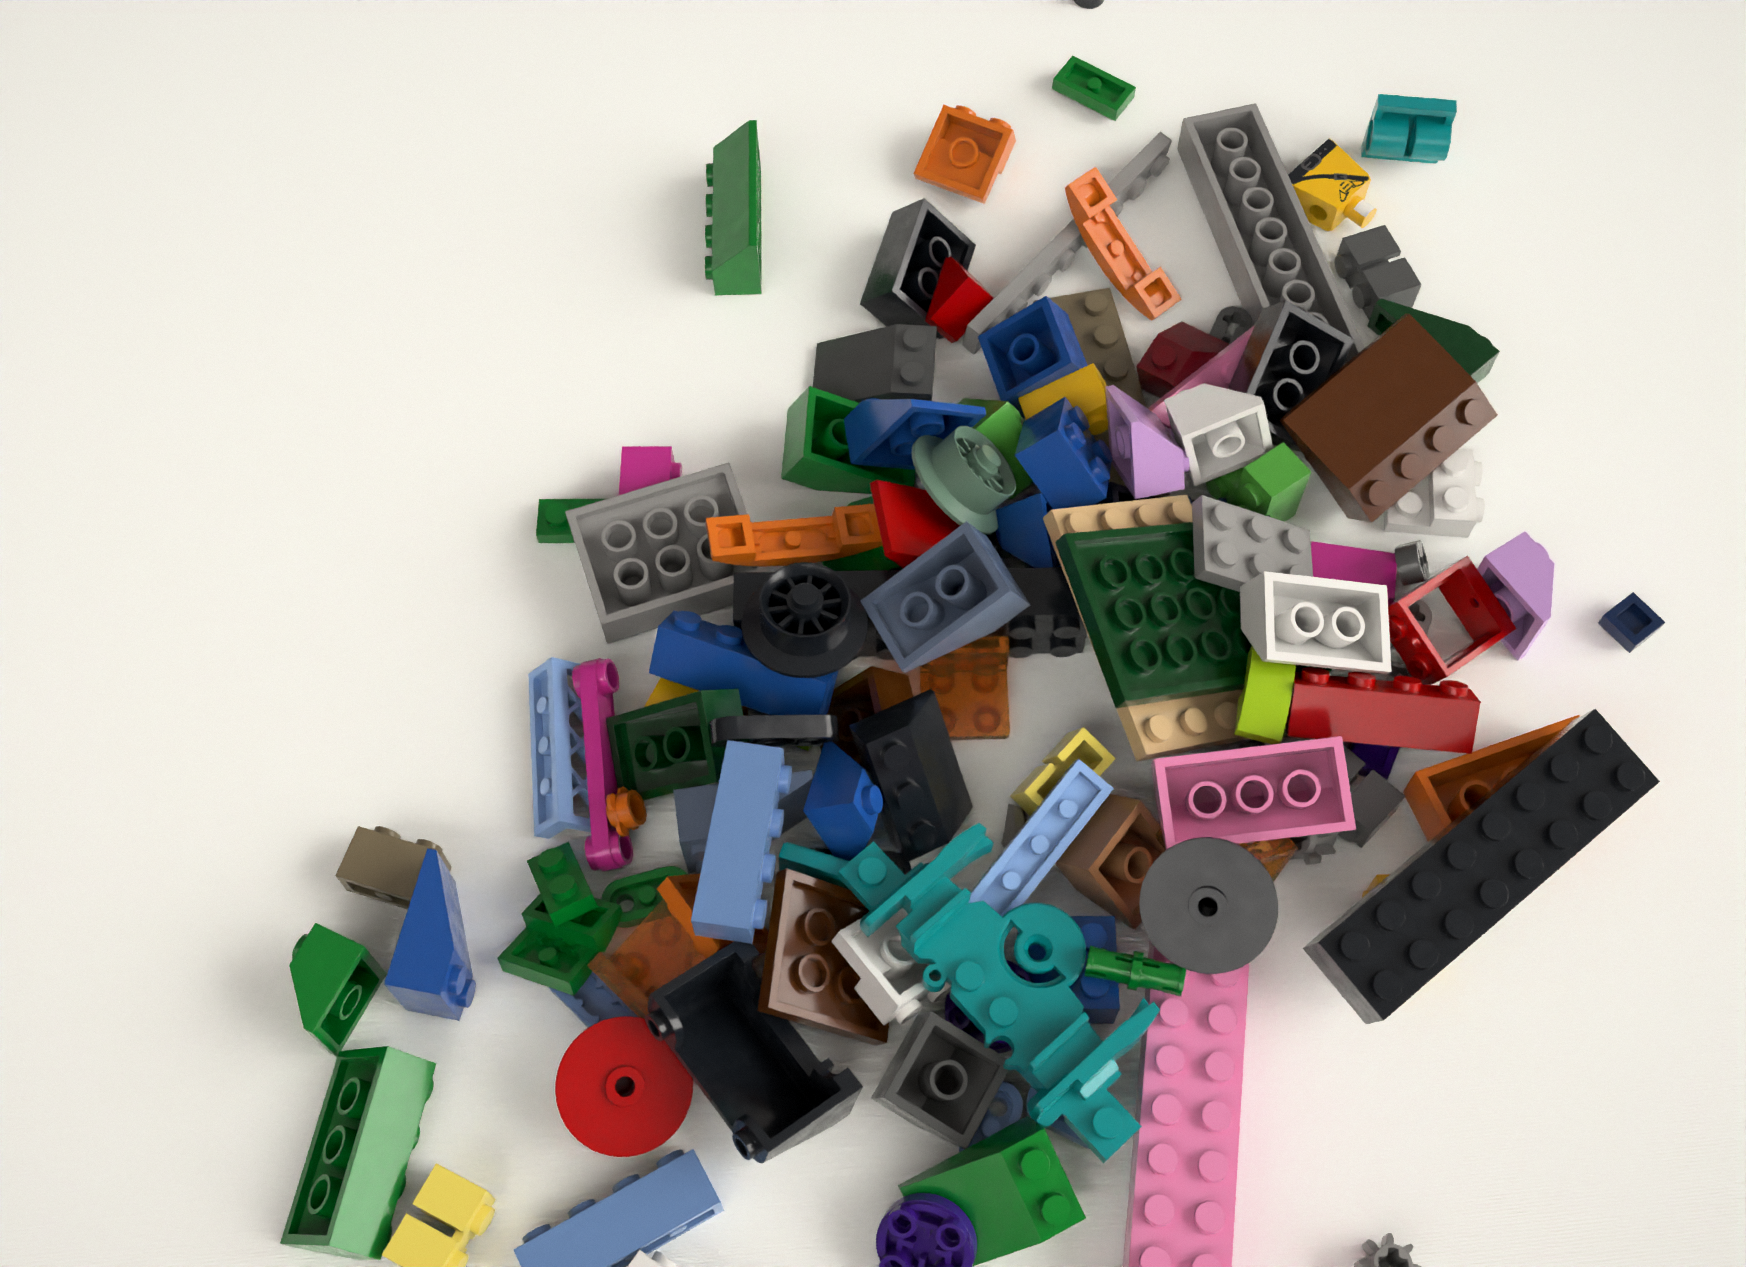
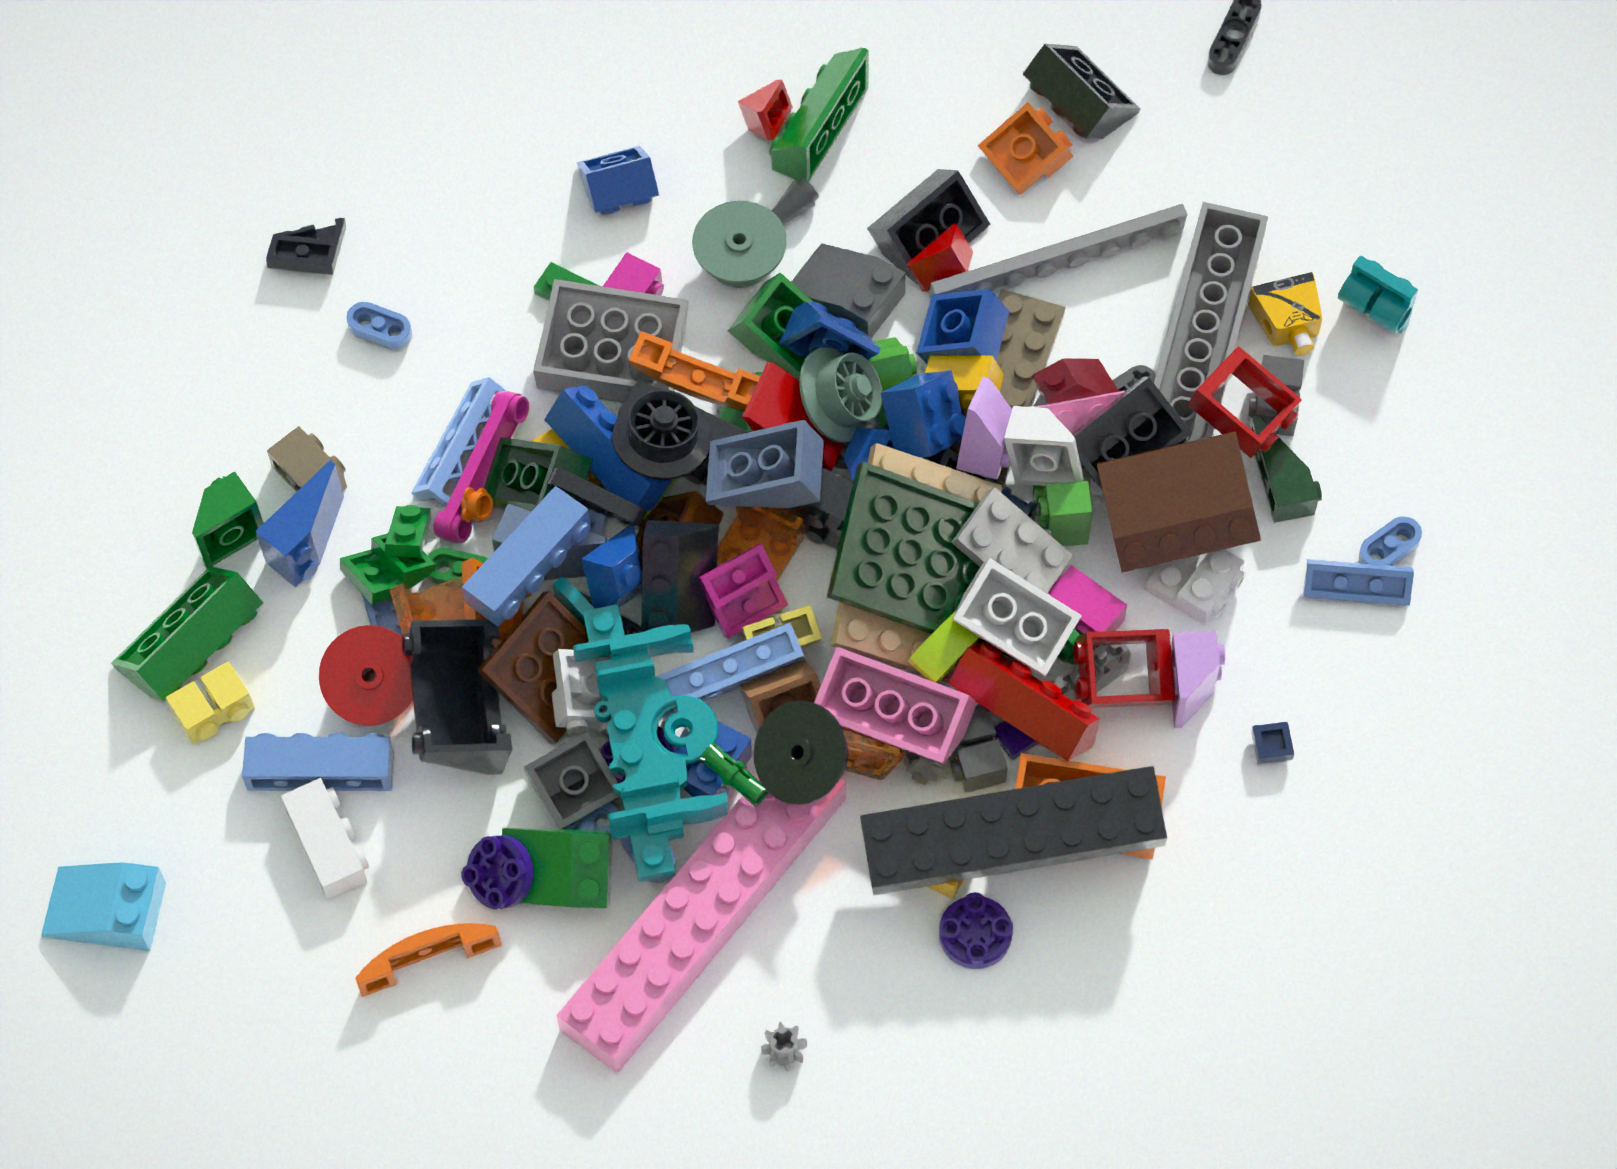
camera: 30 degrees right, 0 degrees up
green plate [1052,55,1136,121] -> none
orange slope [1064,167,1182,321] -> none
dark grey beam [1394,540,1430,586] -> none
none -> black wing [266,217,346,275]
none -> medium blue plate [346,302,412,349]
none -> blue slope [576,145,659,215]
none -> sand green piece [692,201,787,287]
none -> dark pink slope [699,543,788,639]
none -> slope [737,79,793,141]
none -> dark grey cone [771,178,819,226]
none -> dark purple tile [939,892,1013,969]
none -> black slope [1022,43,1141,139]
none -> red window [1187,346,1302,459]
none -> medium blue plate [1303,559,1414,606]
none -> medium blue plate [1359,516,1422,566]

